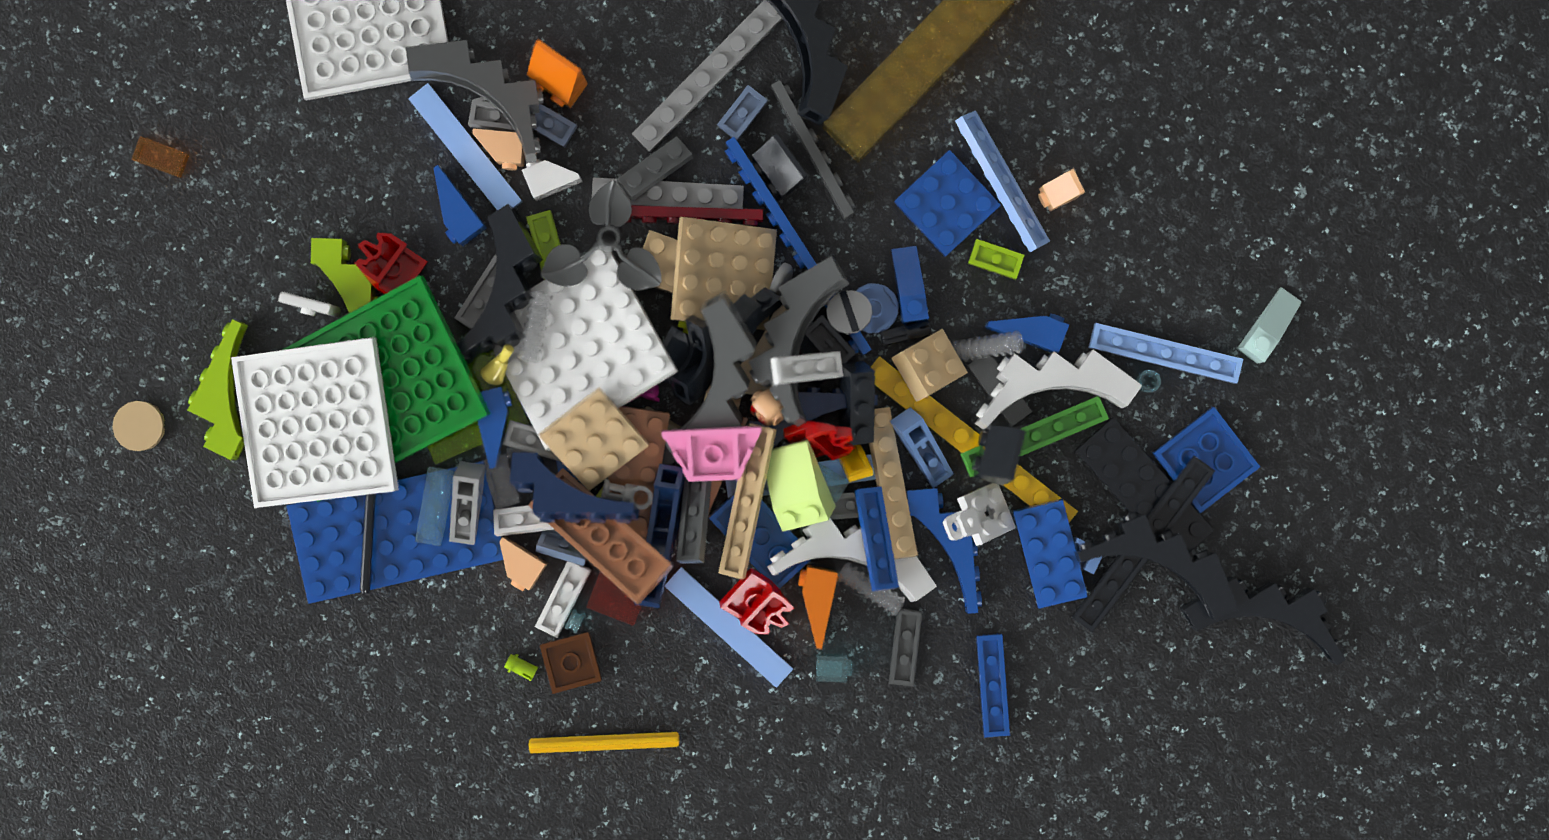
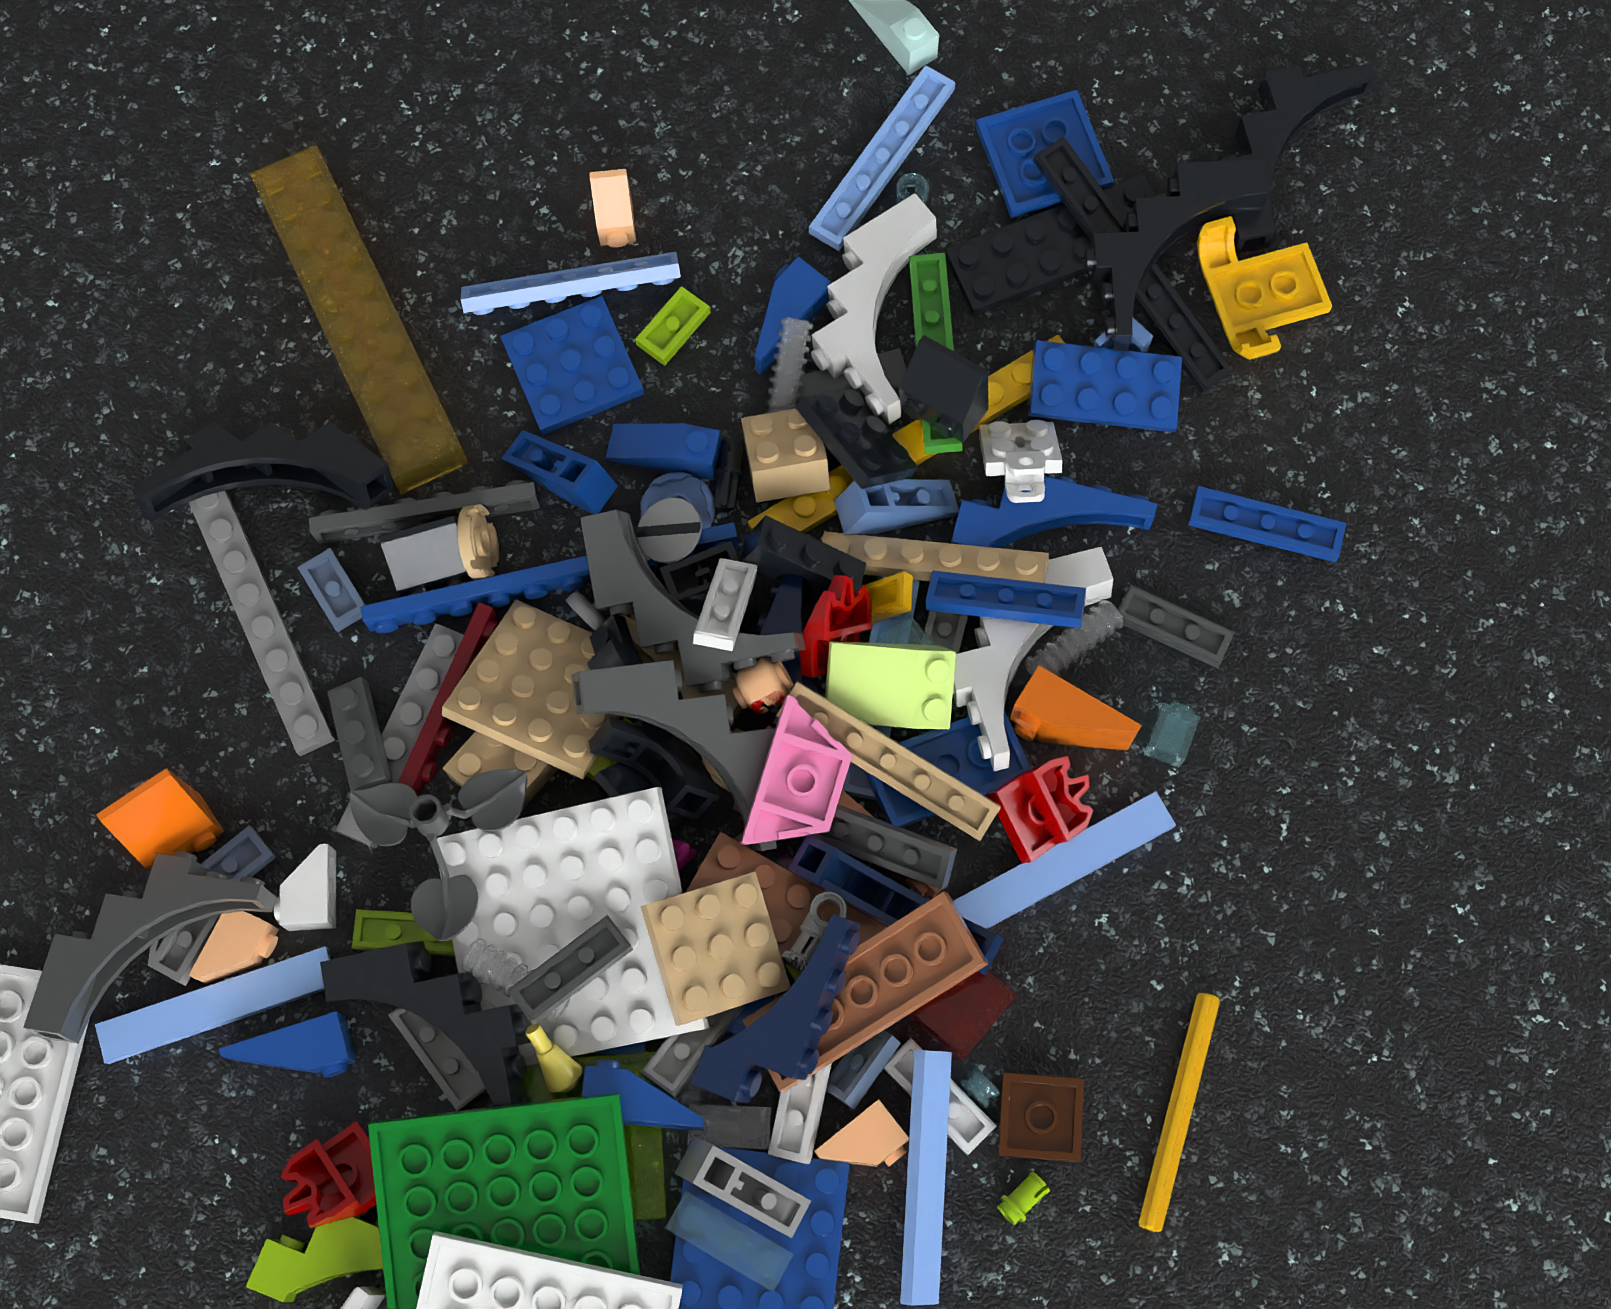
camera: 65 degrees left, 15 degrees down
none -> tan tile [457,504,499,581]
none -> blue slope [501,430,618,514]
none -> dark grey tile [507,915,633,1025]
none -> black plate [795,388,918,489]
none -> light blue tile [900,1050,952,1306]
none -> yellow piece [1197,216,1332,360]

